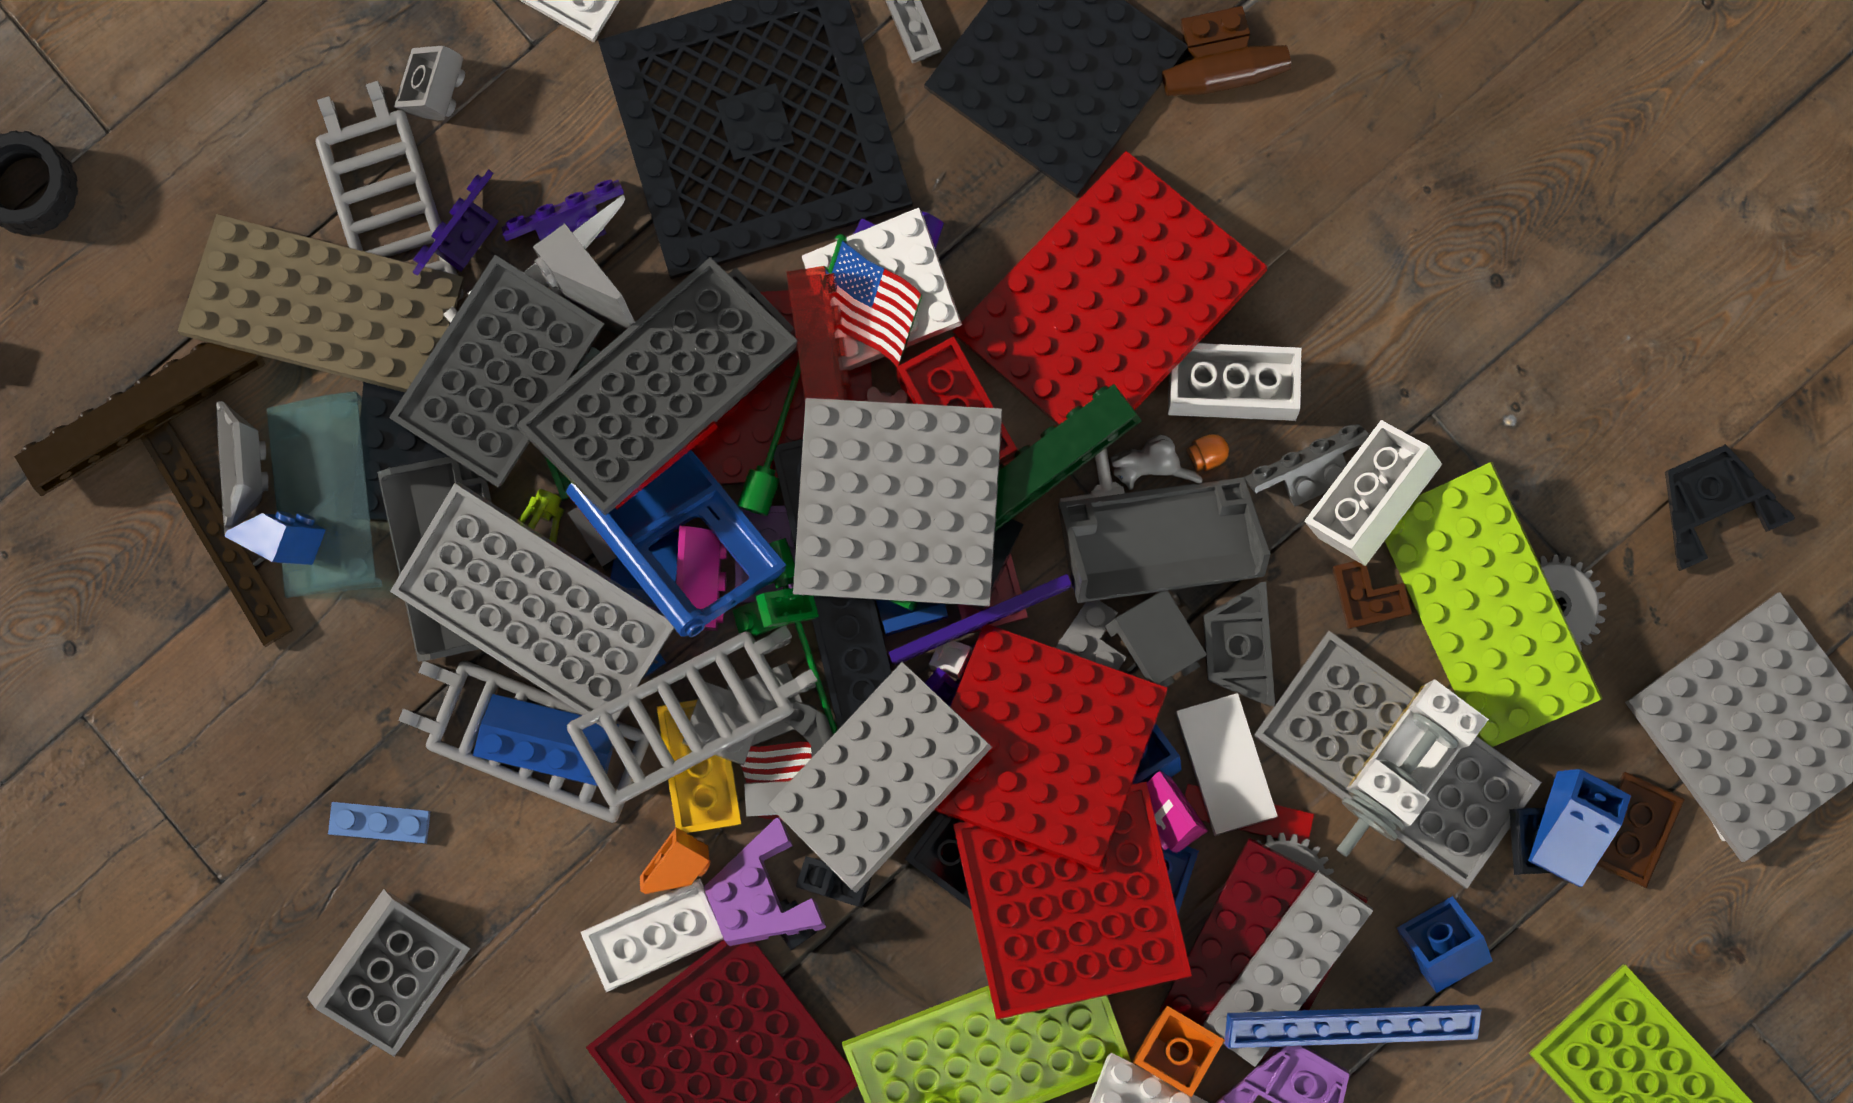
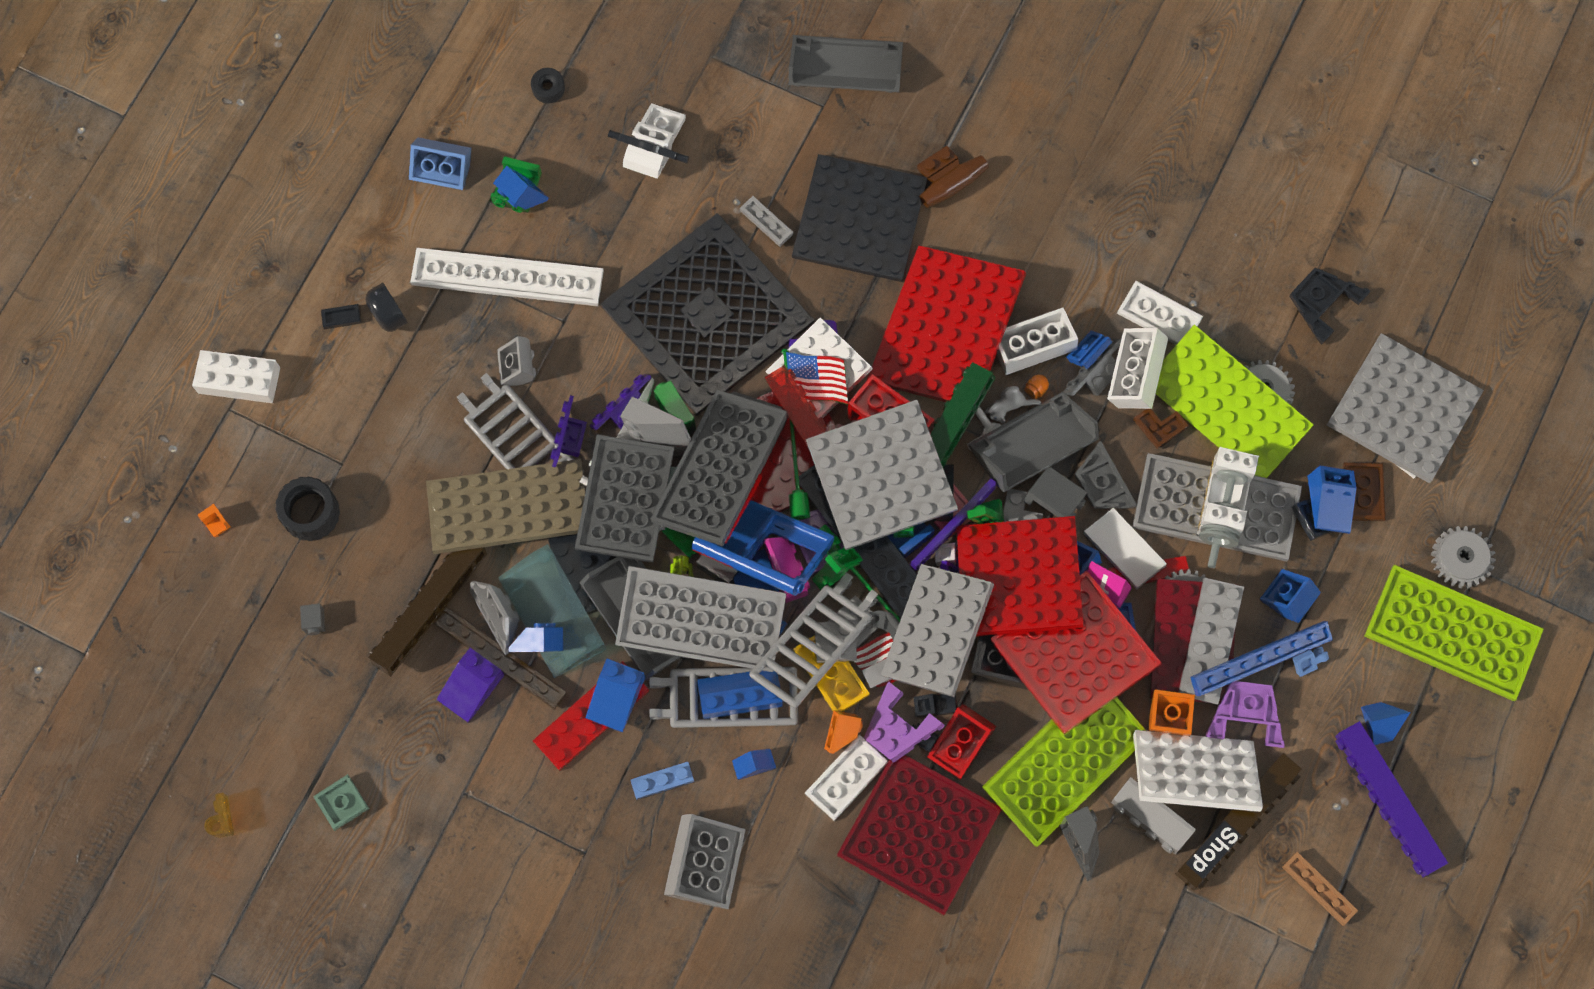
camera: 20 degrees left, 10 degrees down
none -> dark purple slope [436,648,504,723]
none -> red plate [533,661,649,771]
none -> blue slope [585,659,645,733]
none -> green window [654,380,696,434]
none -> blue slope [732,749,776,780]
none -> red slope [927,704,997,780]
none -> green bracket [967,499,1005,524]
none -> blue plate [1067,330,1112,369]
none -> white tile [1117,281,1203,345]
none -> medium blue plate [1293,646,1329,677]
none -> light grey gear [1431,526,1496,589]

